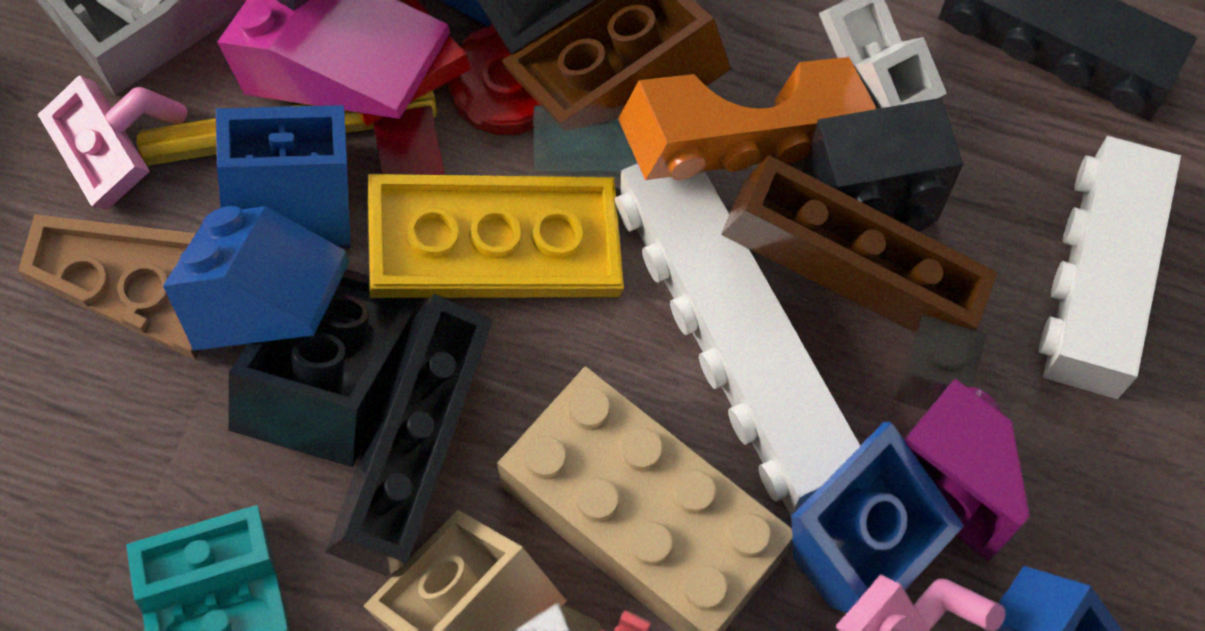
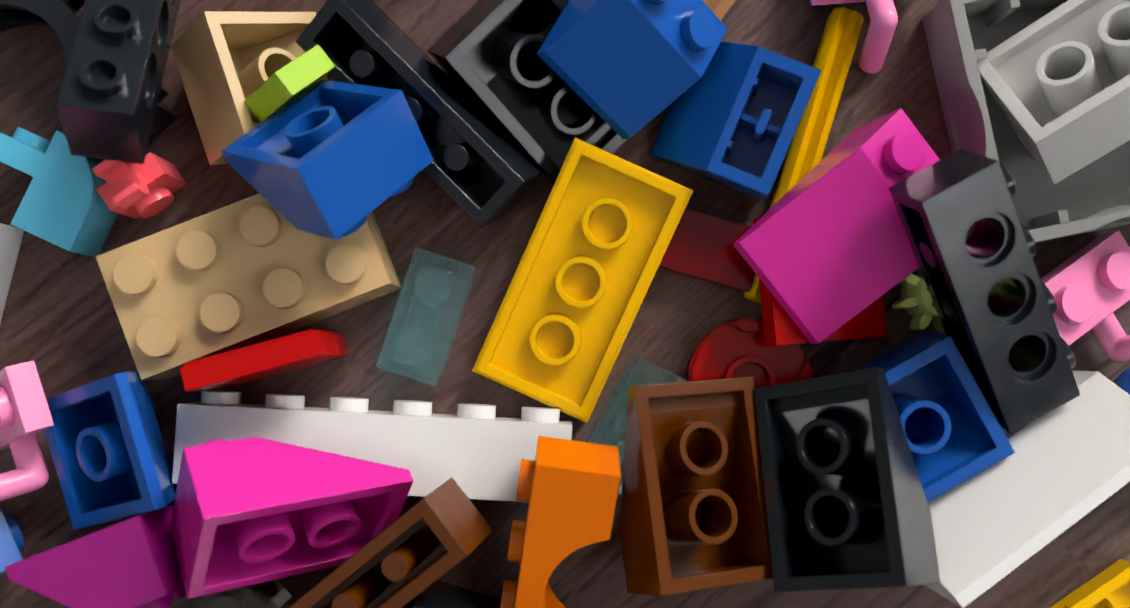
camera: 115 degrees right, 20 degrees up
none -> dark pink slope [170,437,414,599]
none -> red tile [180,329,349,391]
none -> blue slope [221,79,434,241]
none -> lime tile [243,44,335,123]
none -> clear light blue plate [376,247,477,386]

